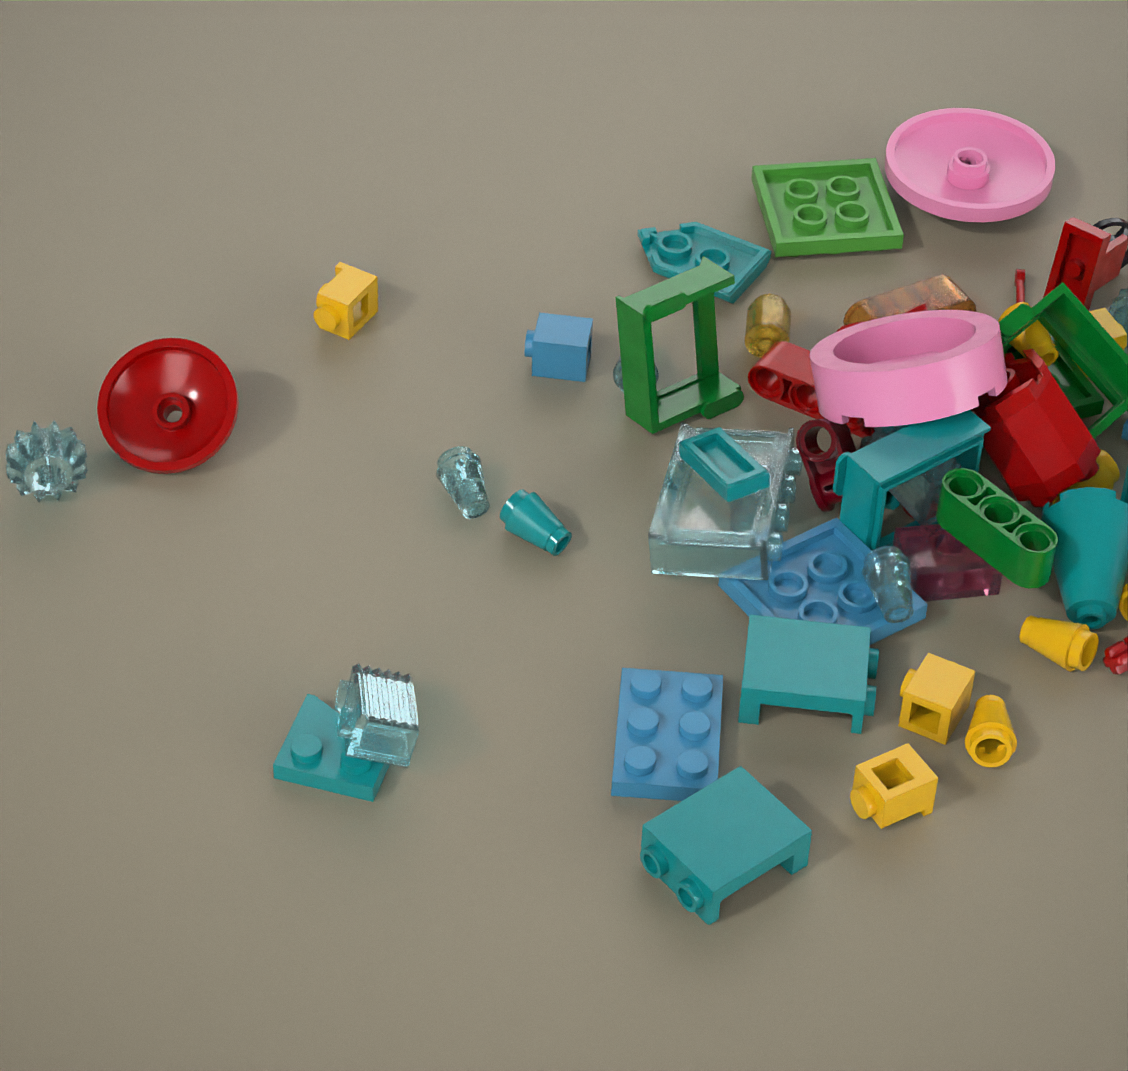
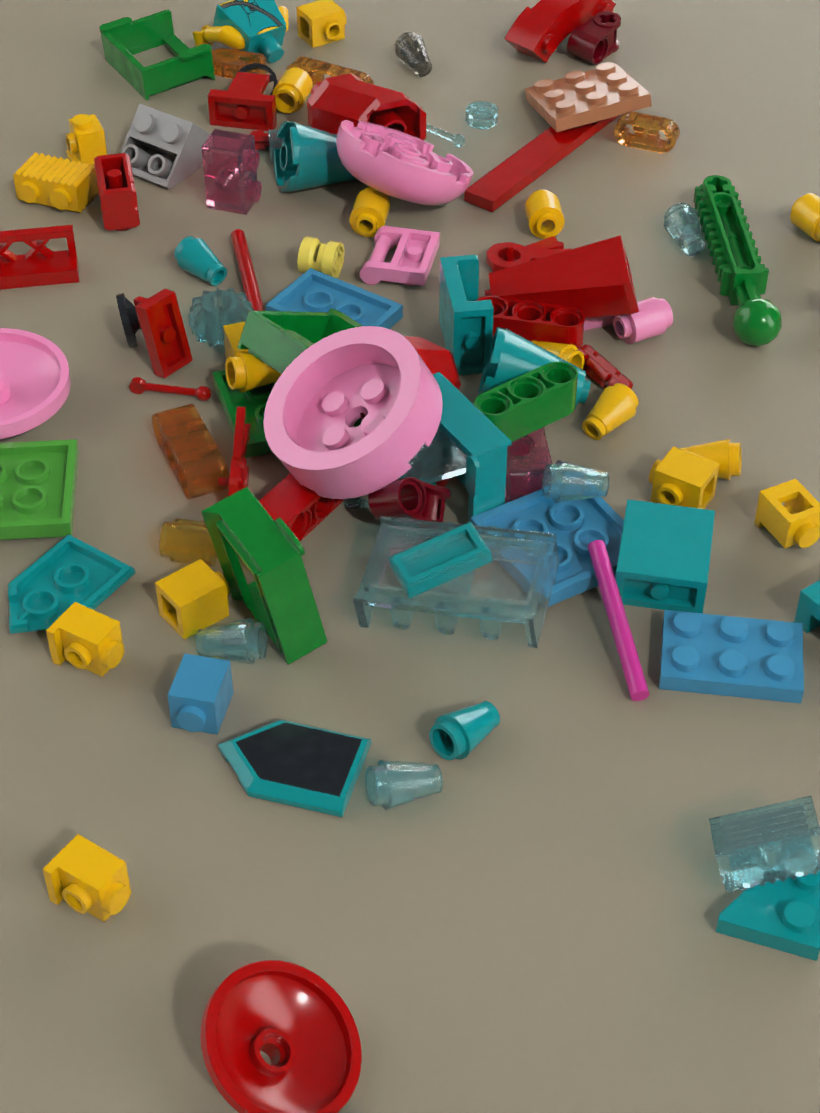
camera: 85 degrees left, 0 degrees up
none -> yellow brick [46,602,125,677]
none -> yellow brick [155,559,230,640]
none -> black tile [218,719,371,818]
none -> dark pink bar [587,540,649,701]

